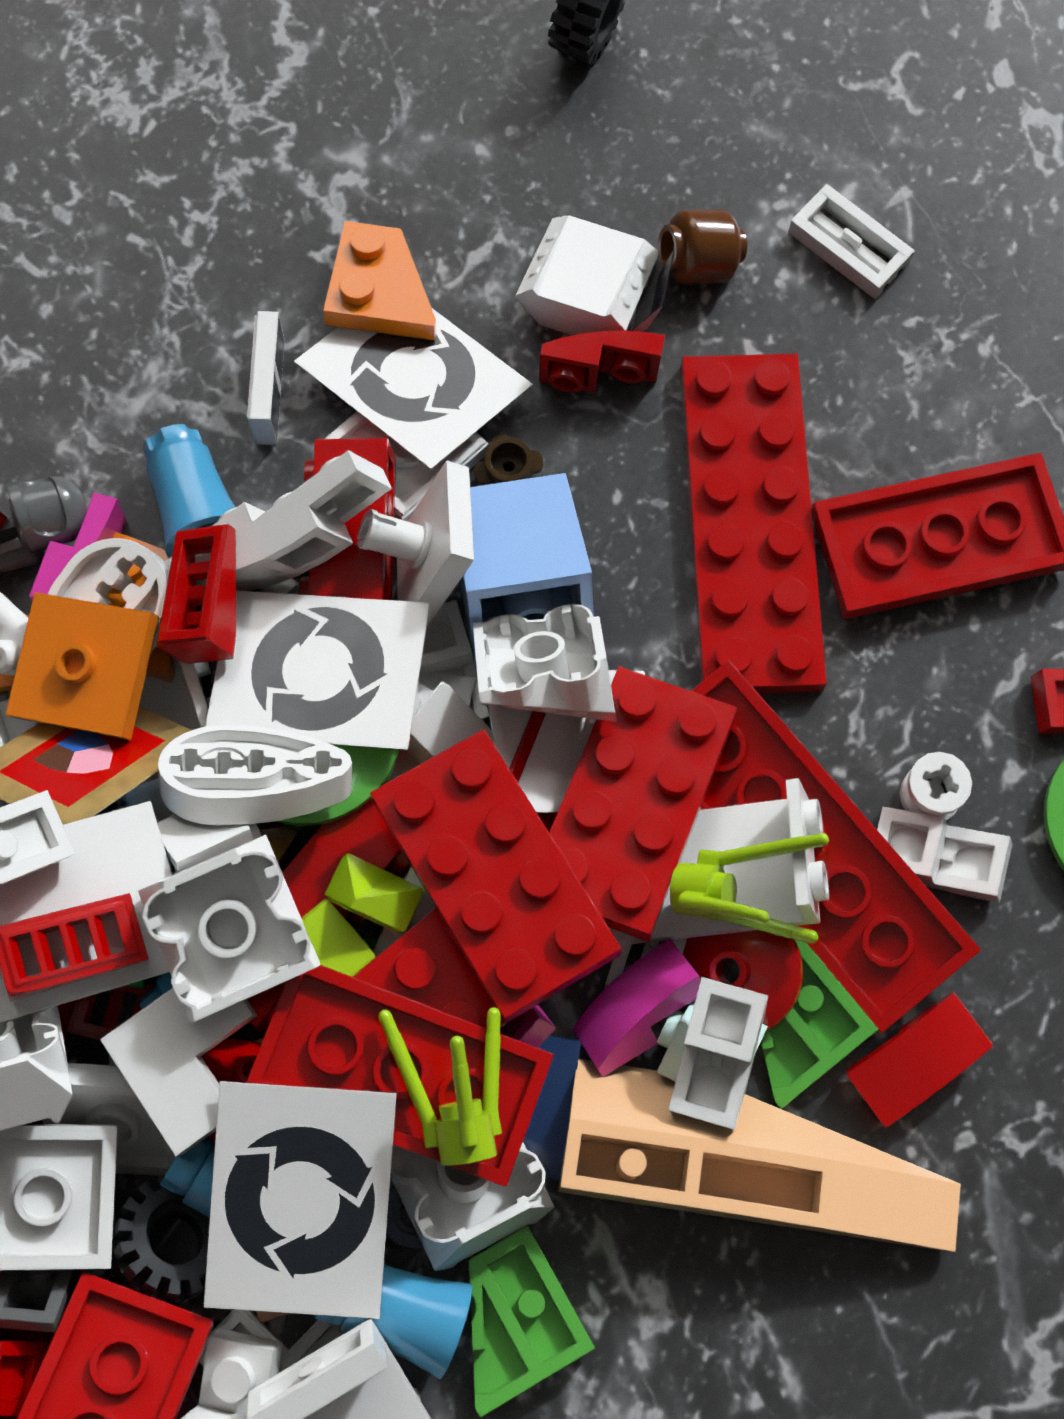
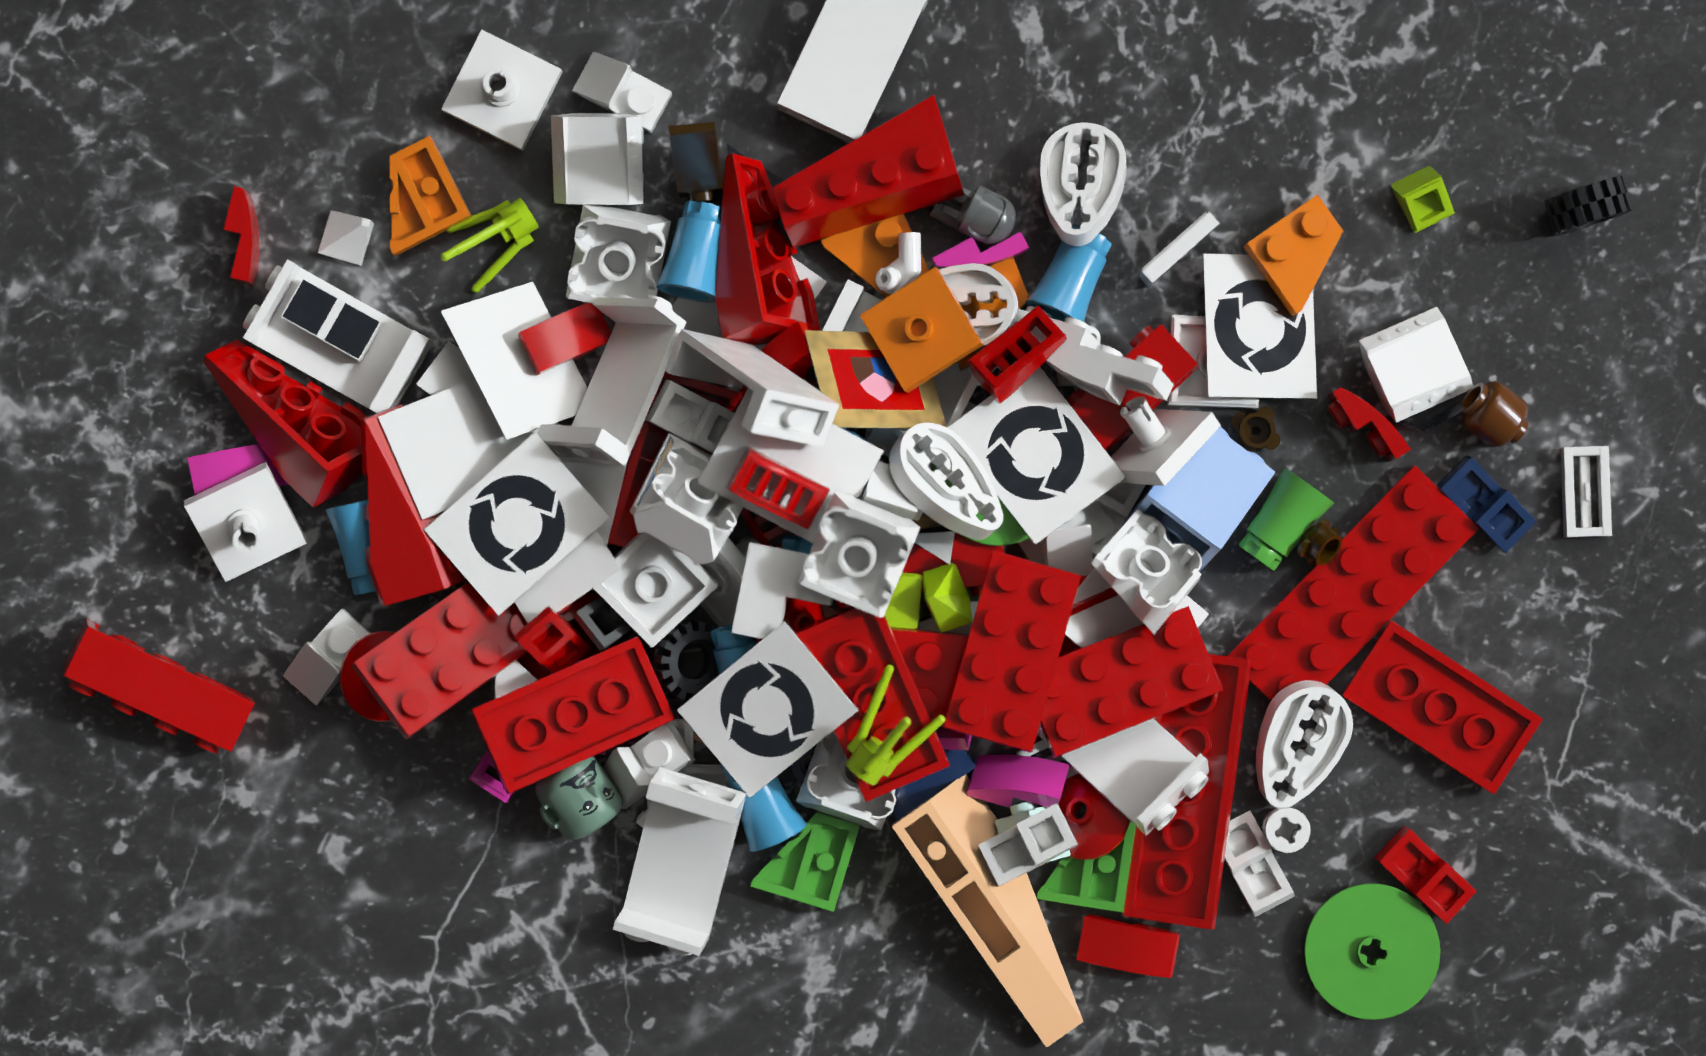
camera: 50 degrees right, 15 degrees up
lime plant [670,833,829,944] -> none
none -> white sticker [914,531,955,565]
none -> white piece [1040,123,1127,246]
none -> bright green plant [1238,467,1334,571]
none -> white piece [1256,680,1353,808]
none -> dark brown plate [1298,519,1342,566]
none -> lime slope [1391,166,1455,233]
none -> dark blue slope [1436,455,1537,553]

